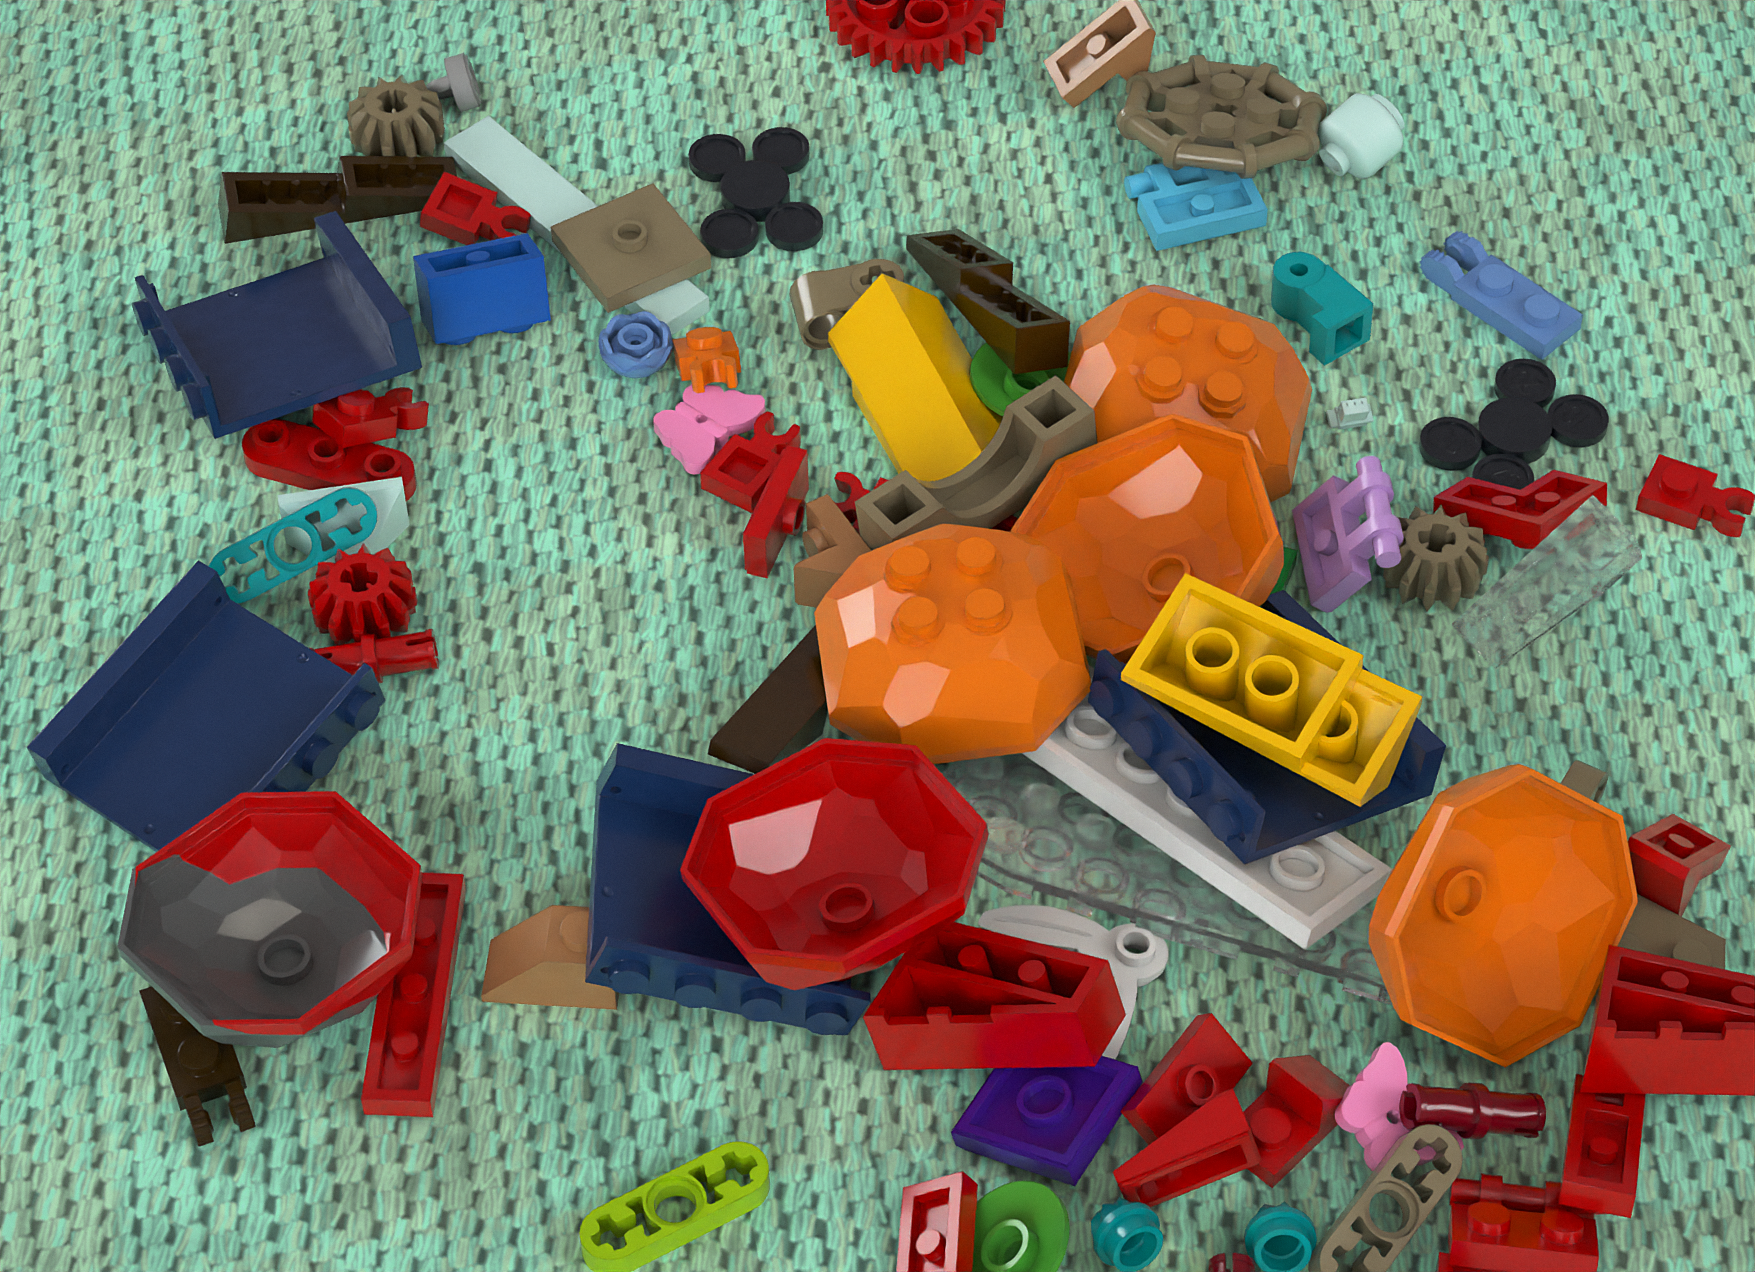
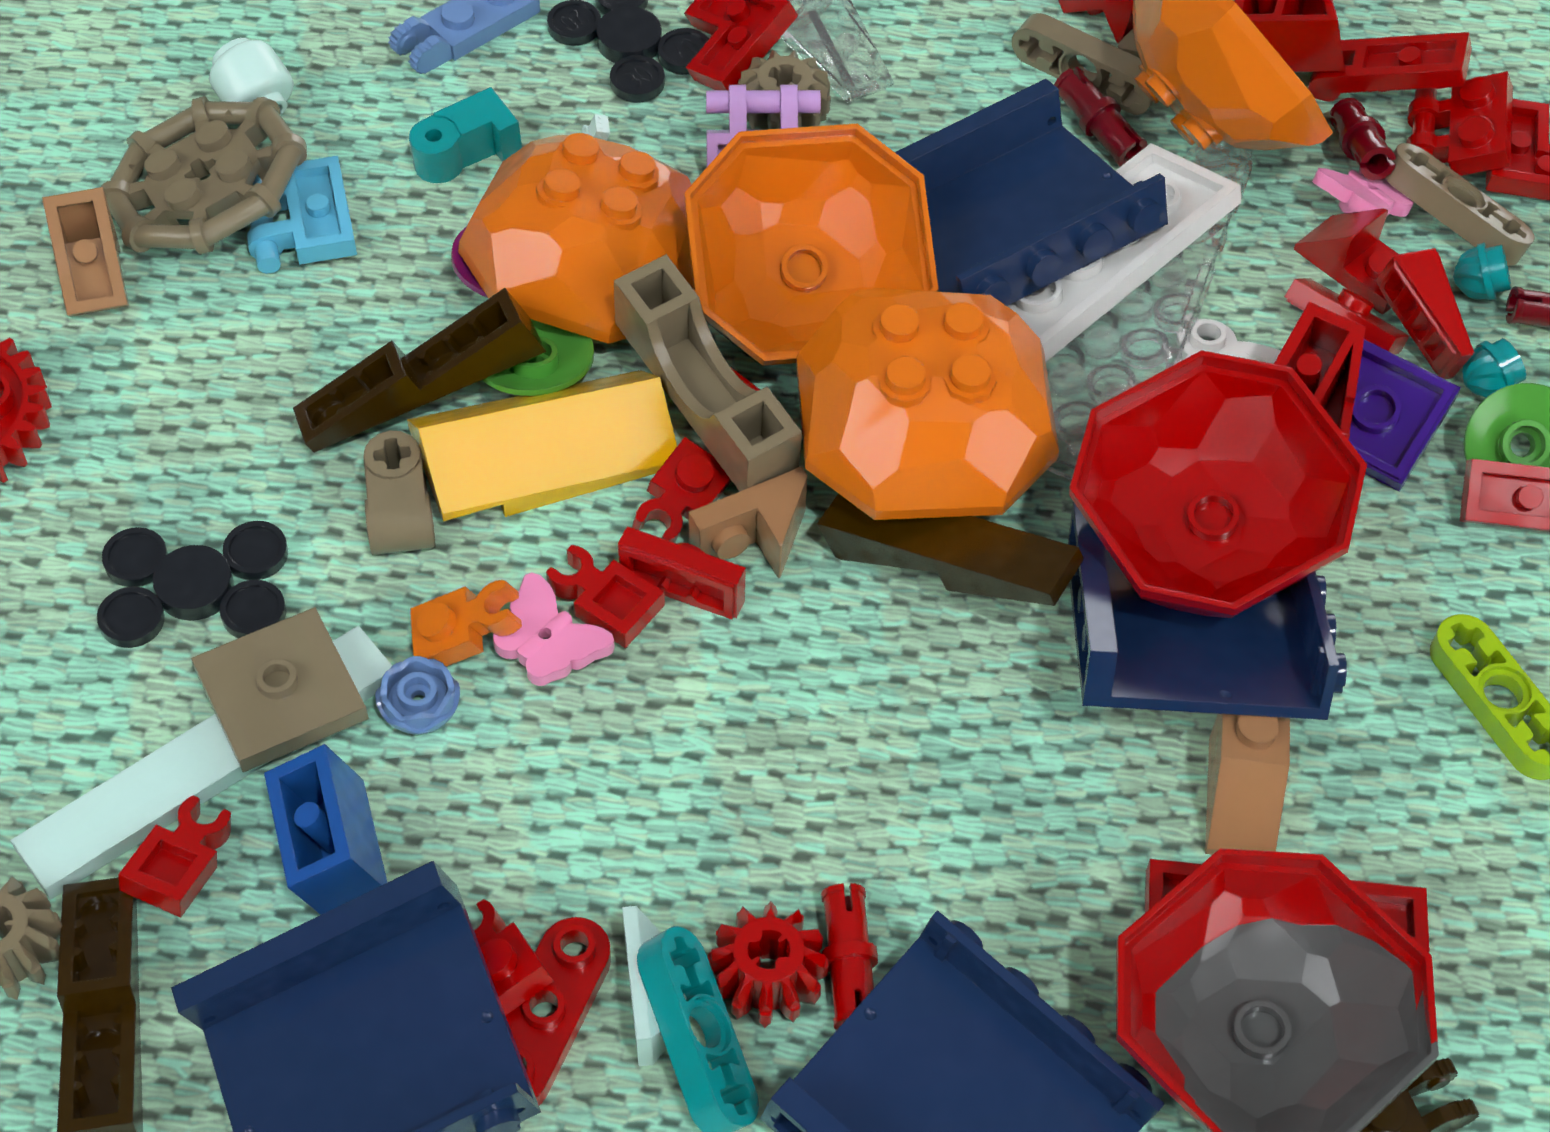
camera: 90 degrees left, 5 degrees up
yellow slope [1121,573,1423,807] -> none

